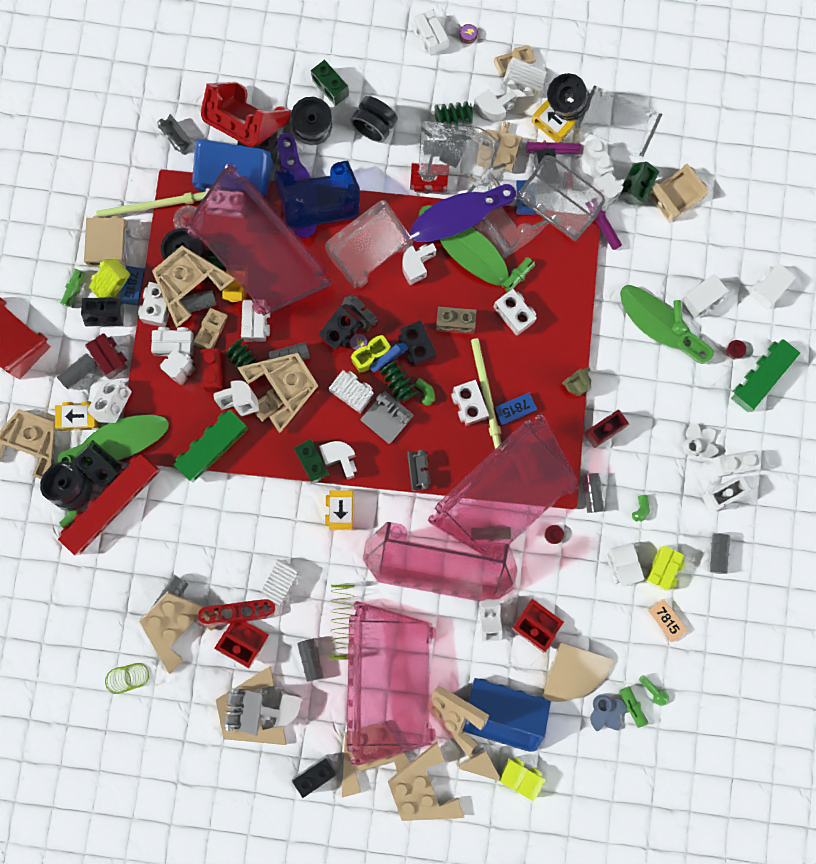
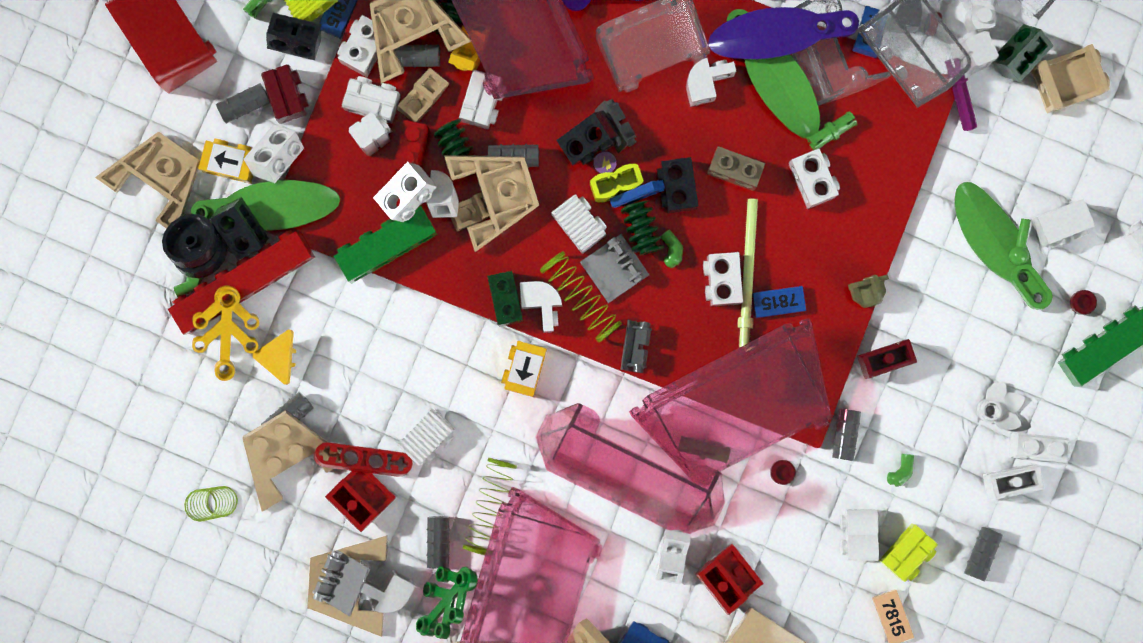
camera: 20 degrees right, 5 degrees up
none -> yellow plant [192,286,260,381]
none -> yellow piece [253,329,296,385]
none -> white brick [374,162,437,222]
none -> green plant [416,566,478,639]
none -> lime piece [540,251,622,343]

